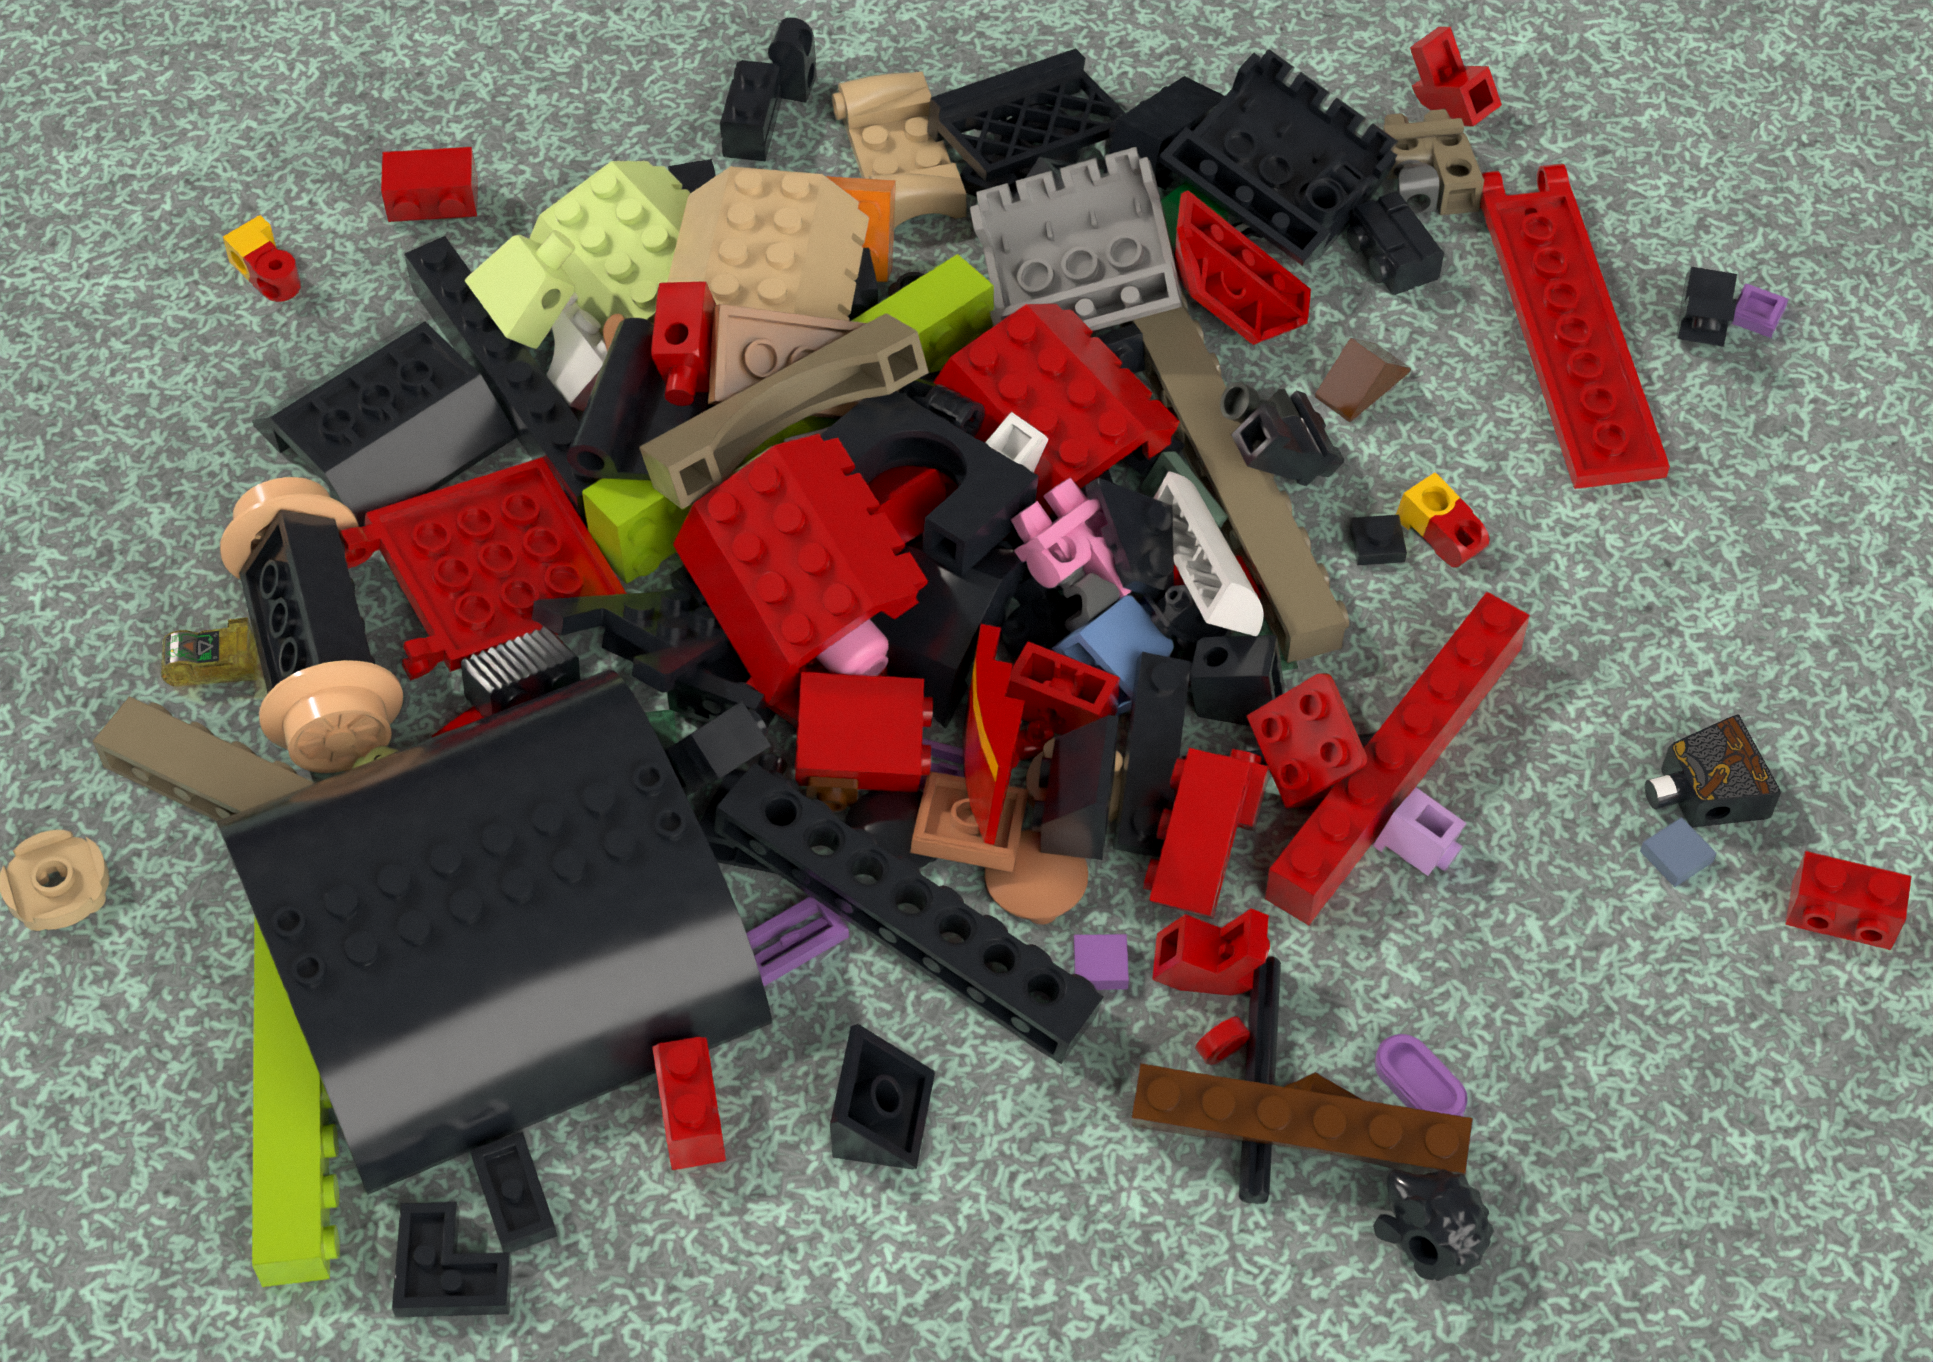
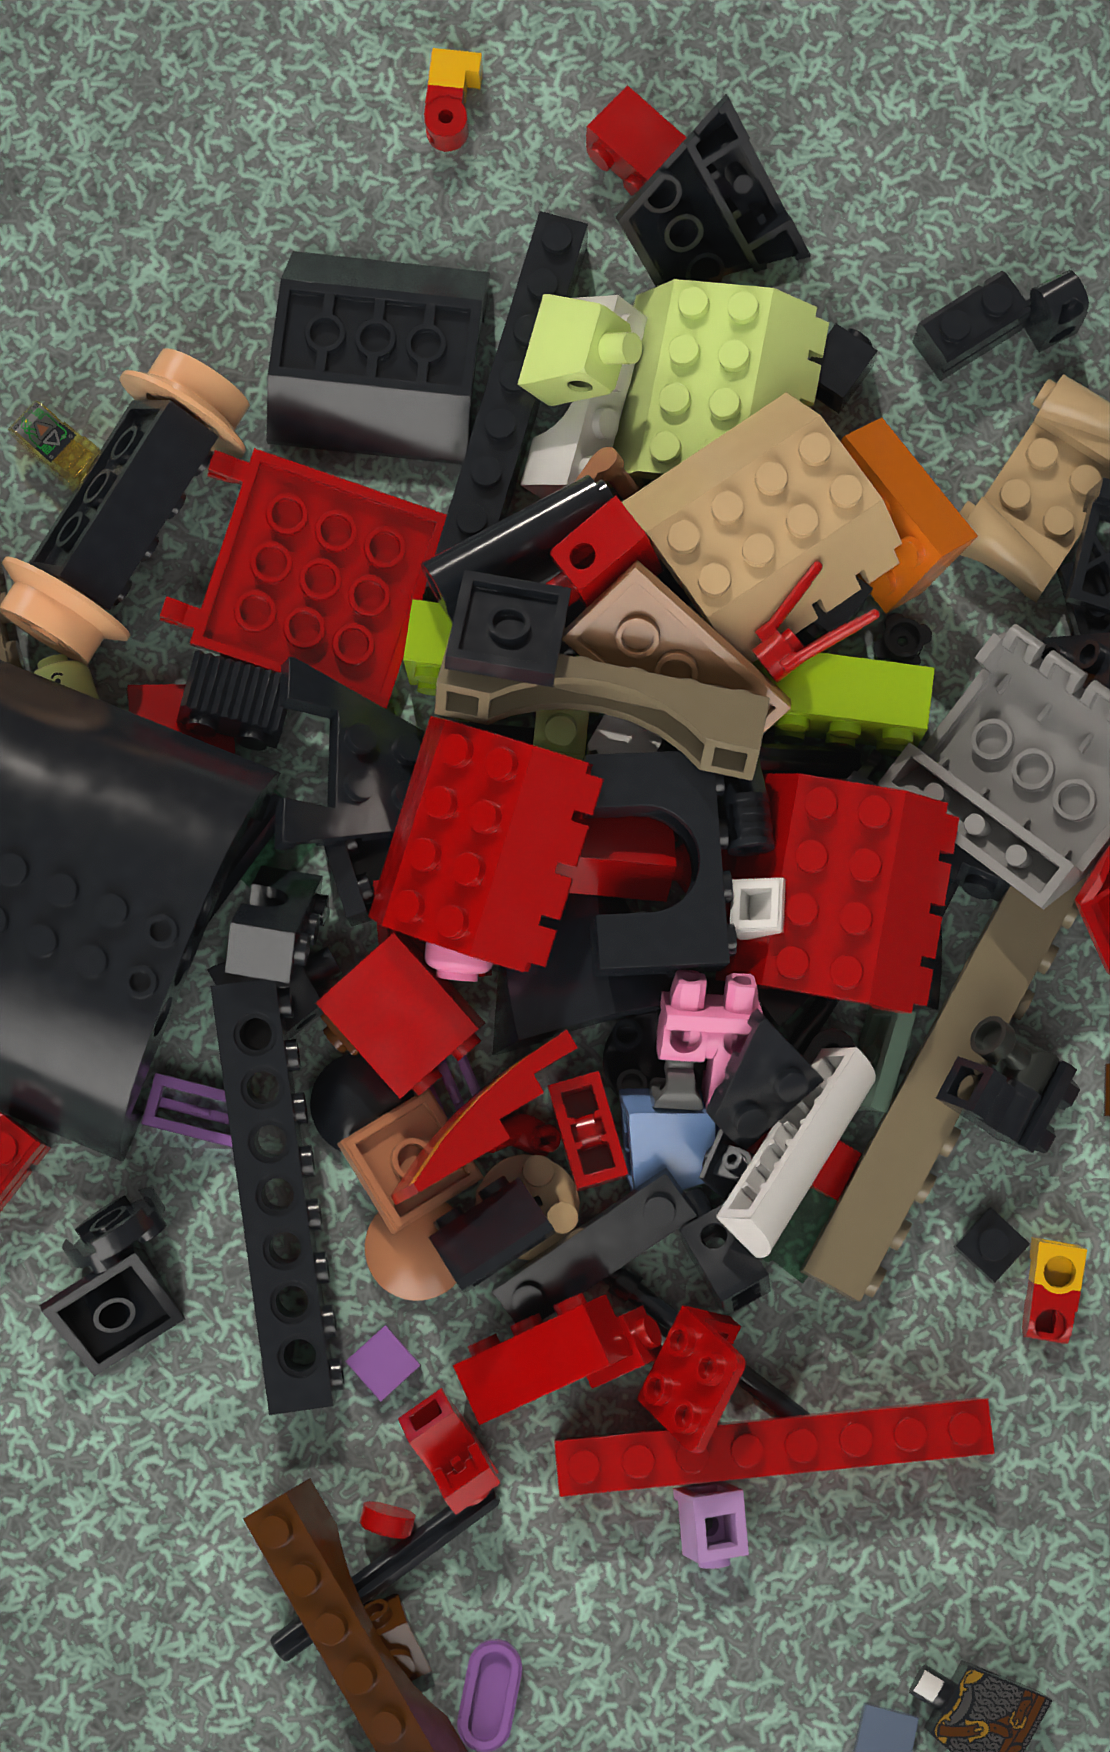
camera: 50 degrees right, 25 degrees up
none -> black plate [62,1187,167,1274]
none -> black plate [444,570,571,687]
none -> black wedge [616,94,812,287]
none -> red plant [752,561,880,683]

